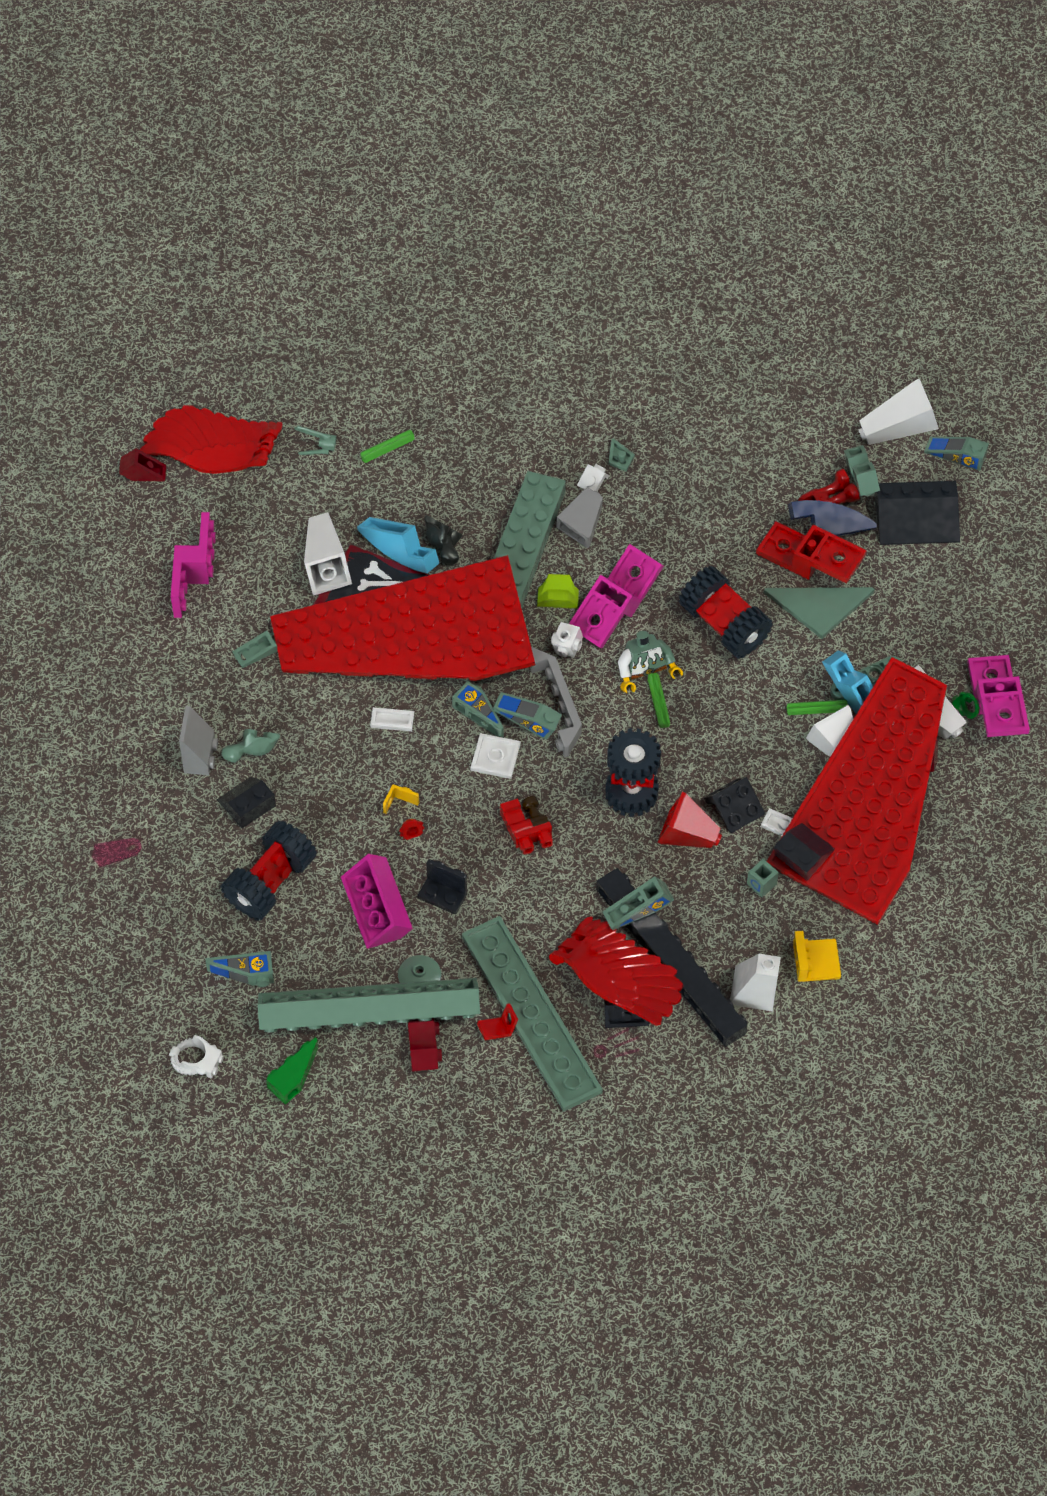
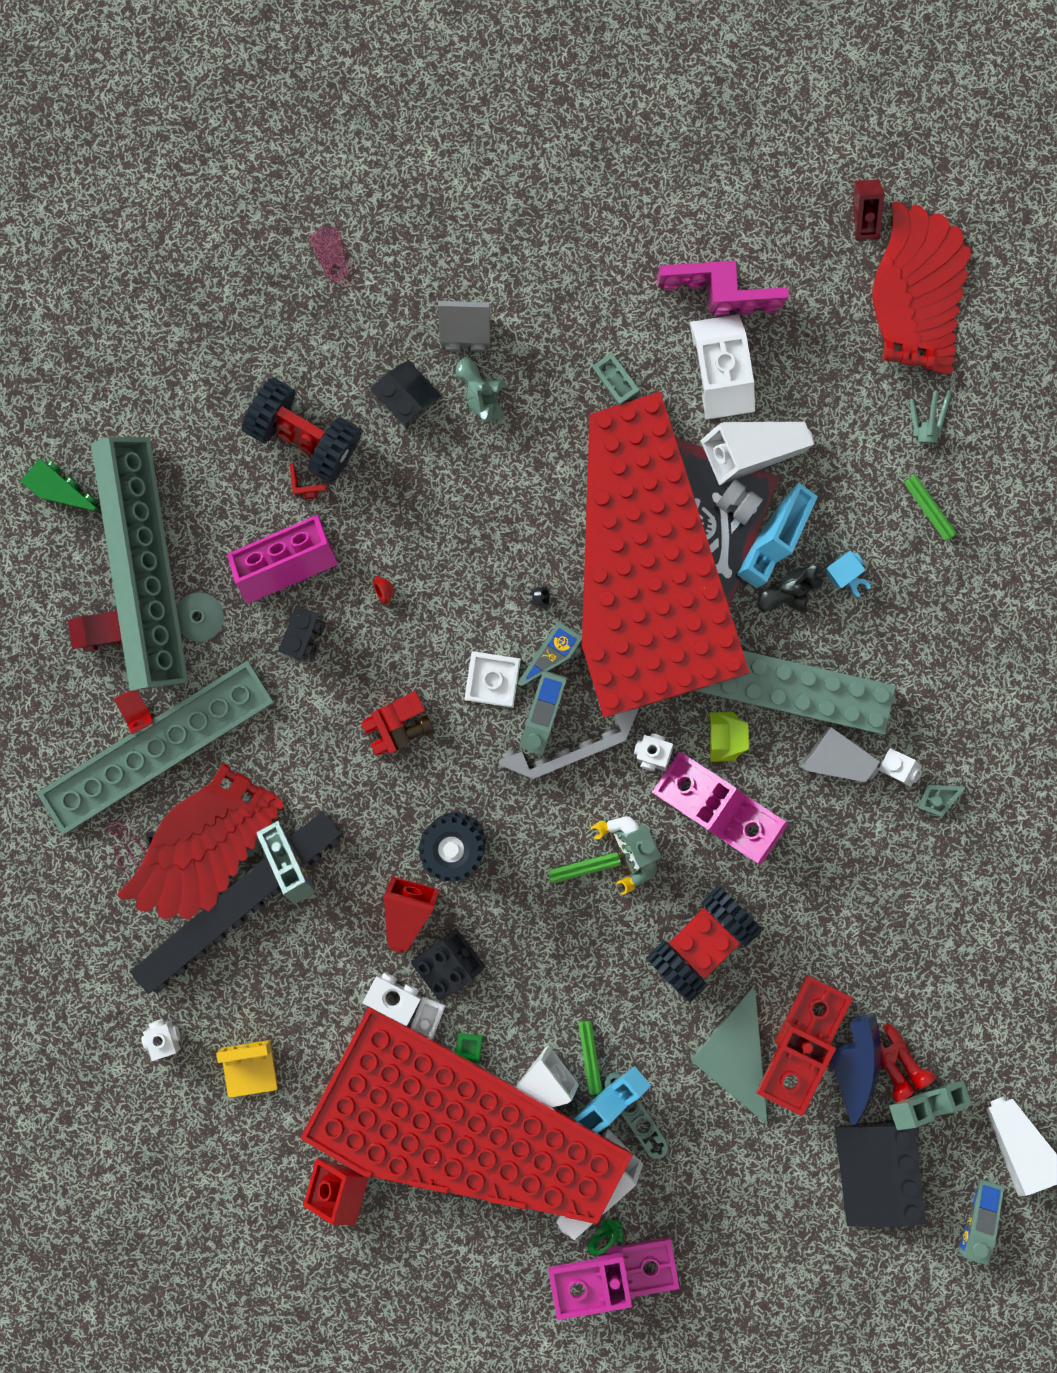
camera: 85 degrees right, 30 degrees up
white piece [169,1035,224,1078] -> none
slope [205,951,274,987] -> none
white tile [370,707,414,732] -> none
yellow bracket [383,784,419,814] -> none
white slope [730,954,781,1012] -> none
sand green brick [747,859,779,897] -> none
black slope [774,823,835,881] -> none
none -> white brick [142,1019,181,1061]
none -> red bracket [289,463,328,499]
none -> red slope [303,1158,369,1225]
none -> white brick [362,972,422,1026]
none -> green tile [456,1032,483,1061]
none -> black hinge [529,587,550,607]
none -> white slope [690,314,755,420]
none -> light grey wheel [716,479,763,525]
none -> medium azure brick [823,550,871,598]

